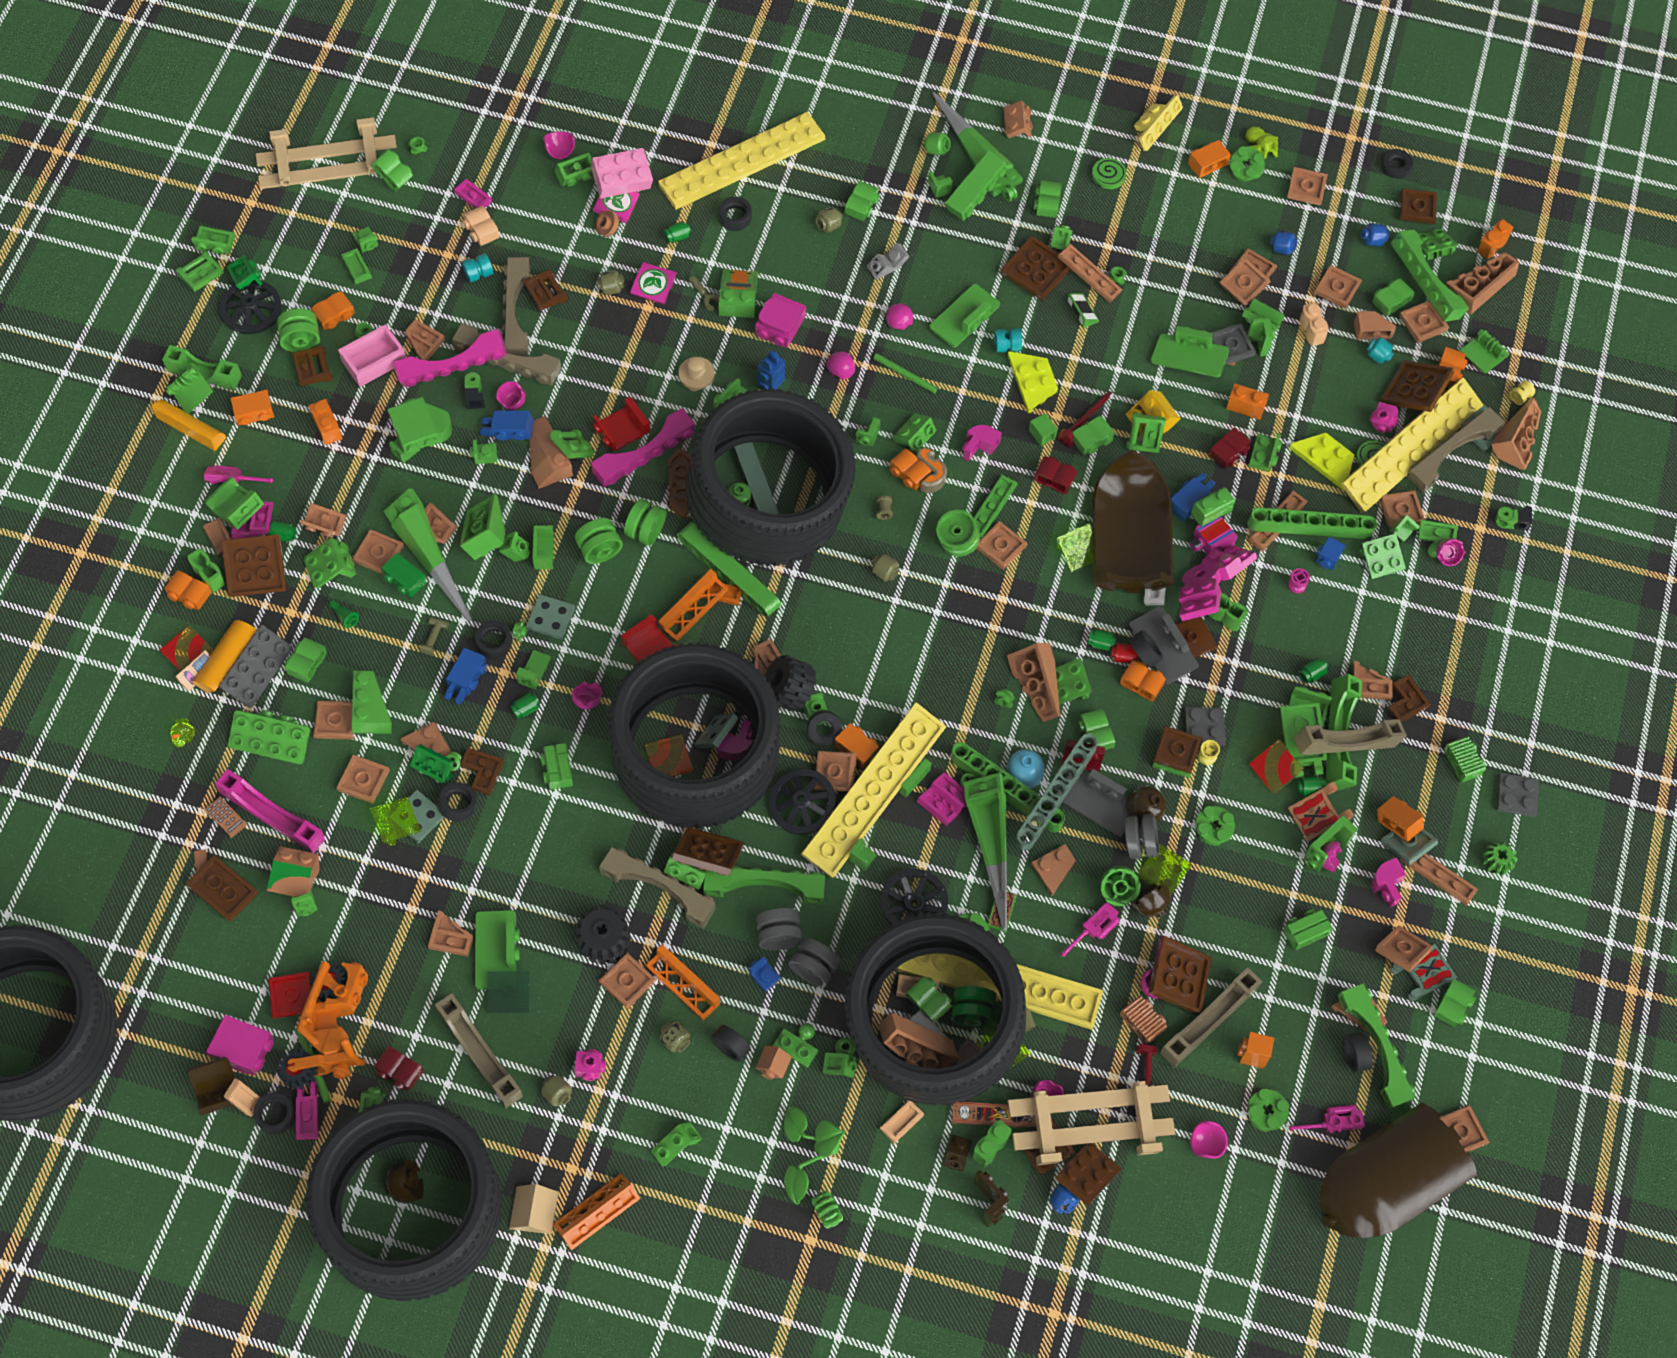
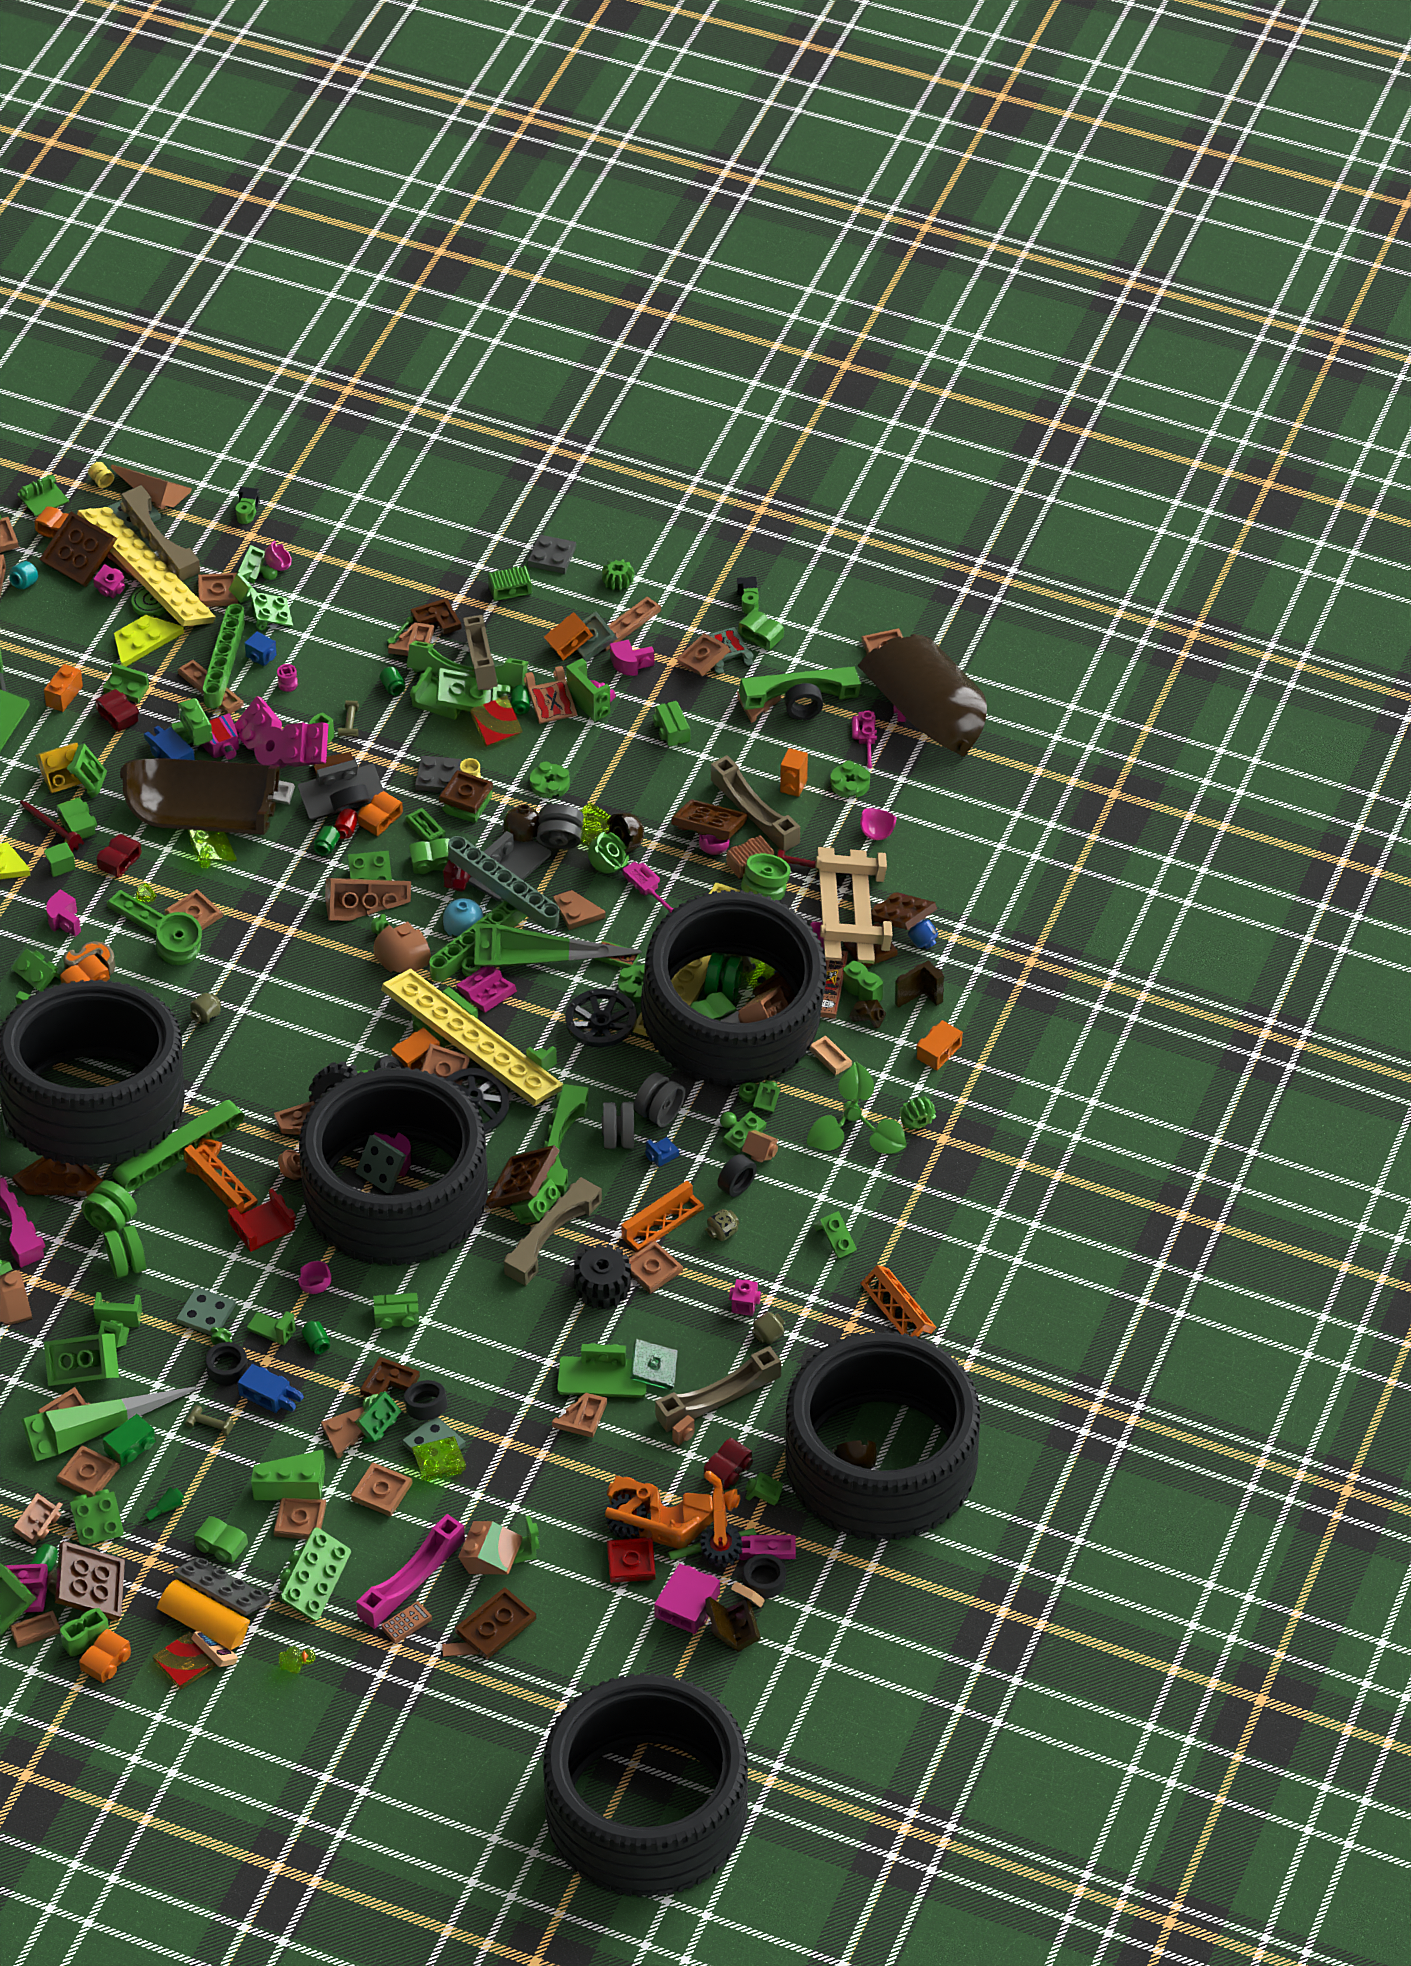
camera: 80 degrees left, 15 degrees down
none -> clear neon green tile [135,883,157,901]
none -> olive piece [338,700,359,737]
none -> nougat brick [374,921,431,972]
none -> bright green hinge [387,616,414,645]
none -> bright green tile [405,808,445,842]
none -> nougat plate [672,1415,695,1446]
none -> leg [737,577,759,614]
none -> bright green wheel [741,853,791,900]
none -> orange brick [916,1020,963,1070]

